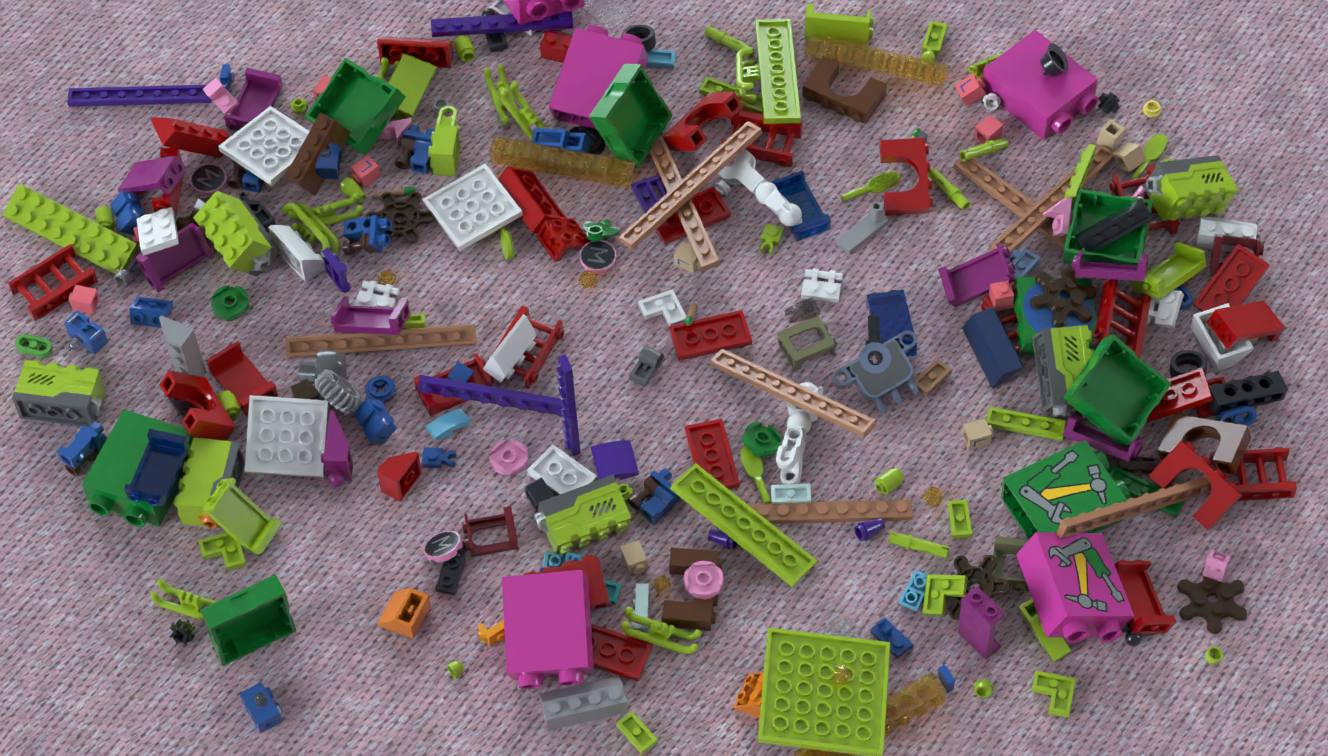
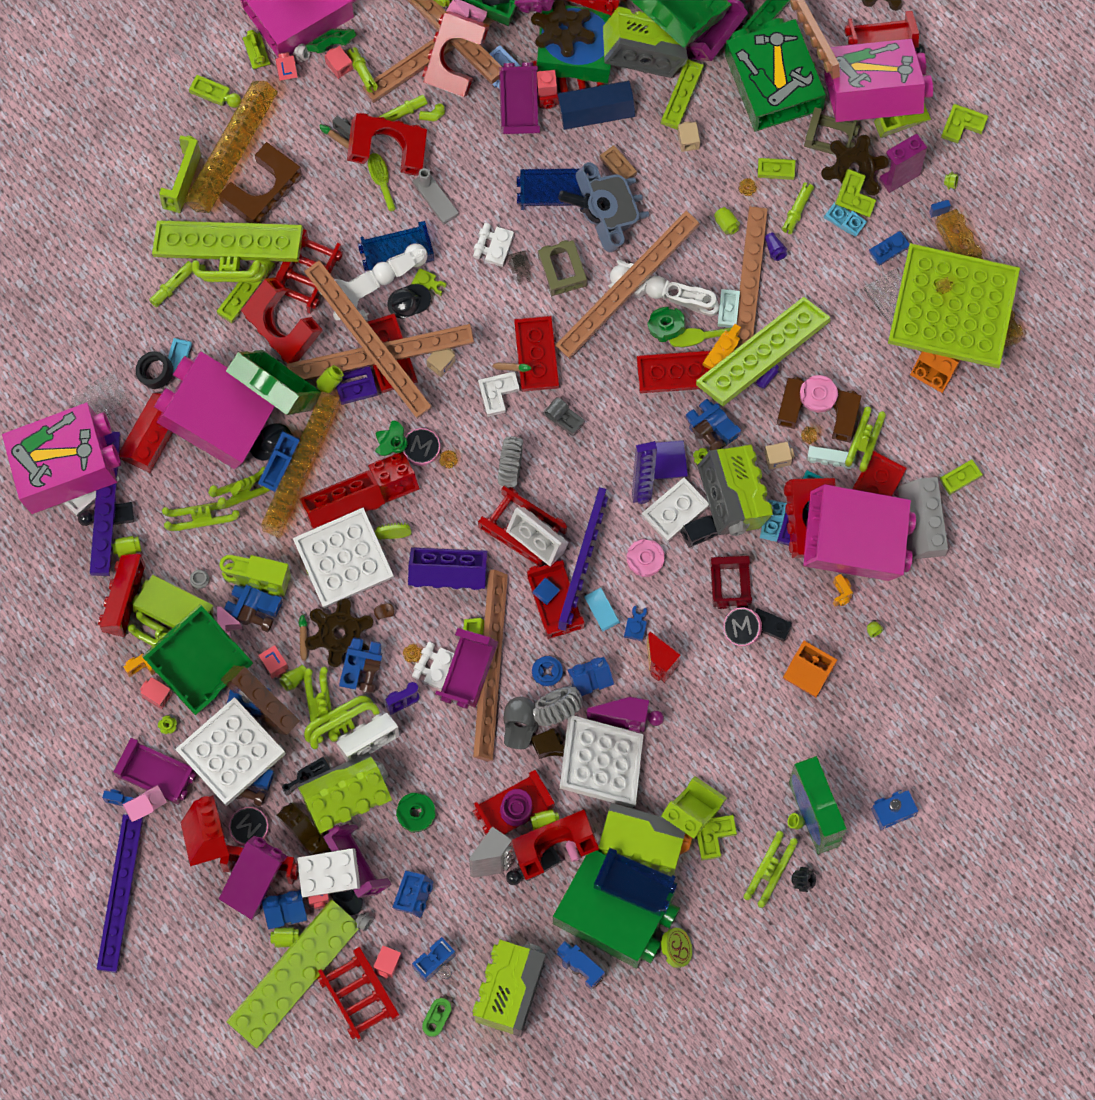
camera: 85 degrees left, 15 degrees up
none -> green plate [306,29,356,53]
none -> lime brick [316,365,344,393]
none -> reddish brown piece [374,603,394,620]
none -> black piece [387,284,431,319]
none -> dark purple slope [408,547,487,590]
none -> lime arm [419,103,445,122]
none -> arch [422,11,490,97]
none -> light grey gear [498,436,523,488]
none -> magenta piece [500,789,532,826]
none -> lime tile [661,927,692,968]
none -> light orange hinge [703,324,741,370]

